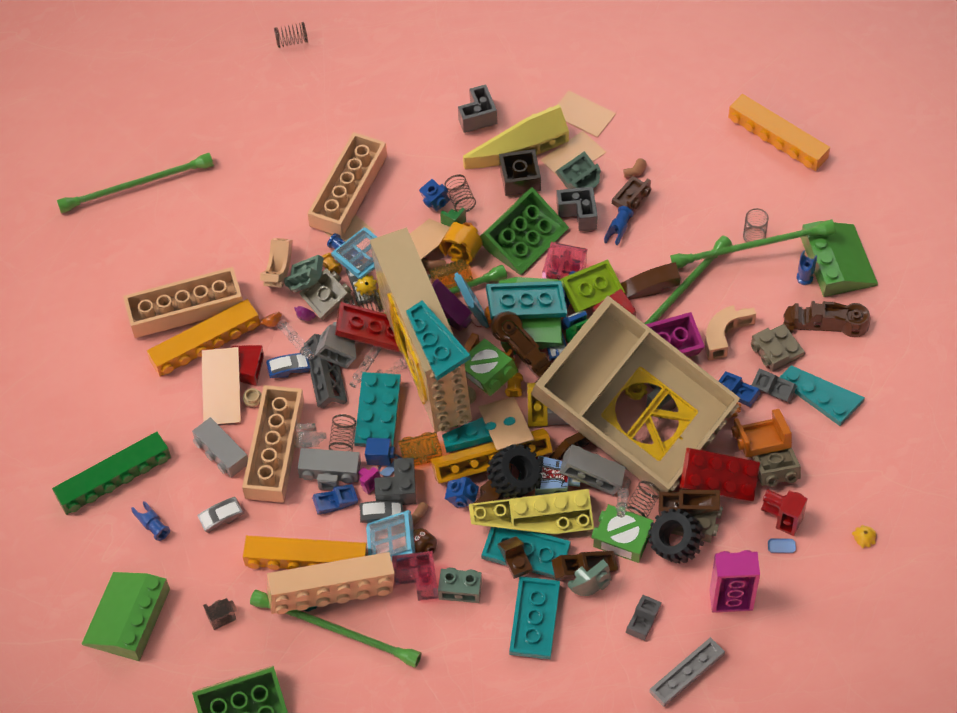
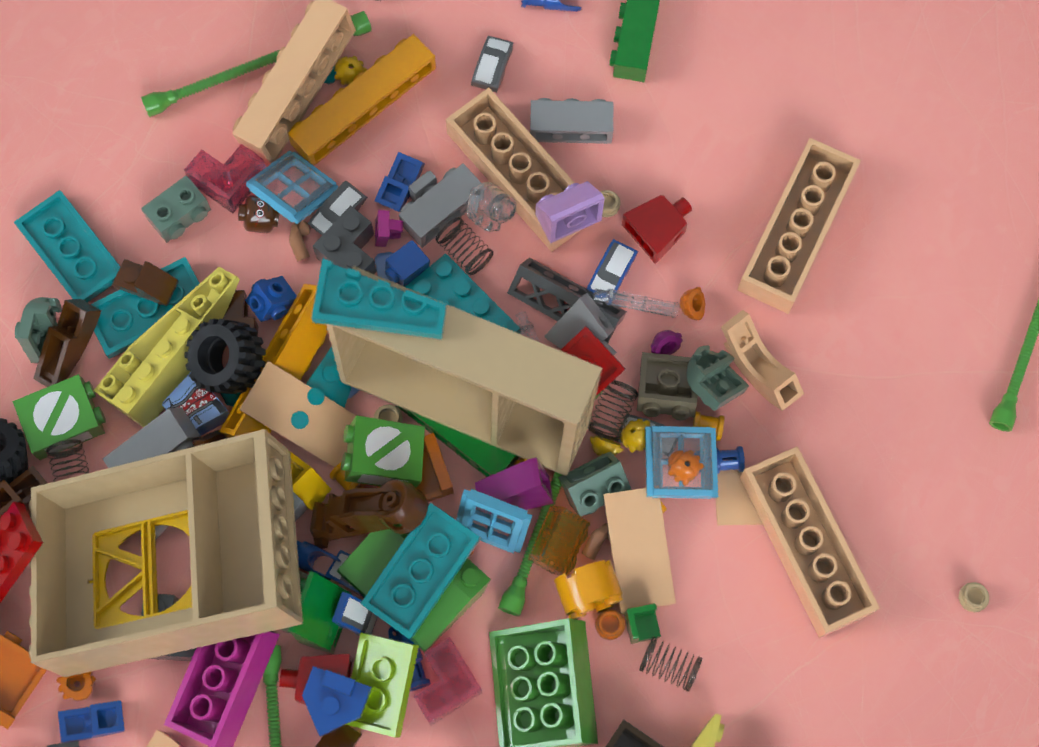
camera: 130 degrees right, 15 degrees up
light orange brick [146,299,260,377] -> none
light nougat piece [202,347,241,424] -> none
blue brick [419,179,450,212] -> none
clear piece [616,476,631,518] -> none
none -> blue plate [302,666,372,737]
none -> lavender slope [535,181,604,243]
none -> orange animal [668,450,704,486]
none -> tan plate [958,582,989,613]

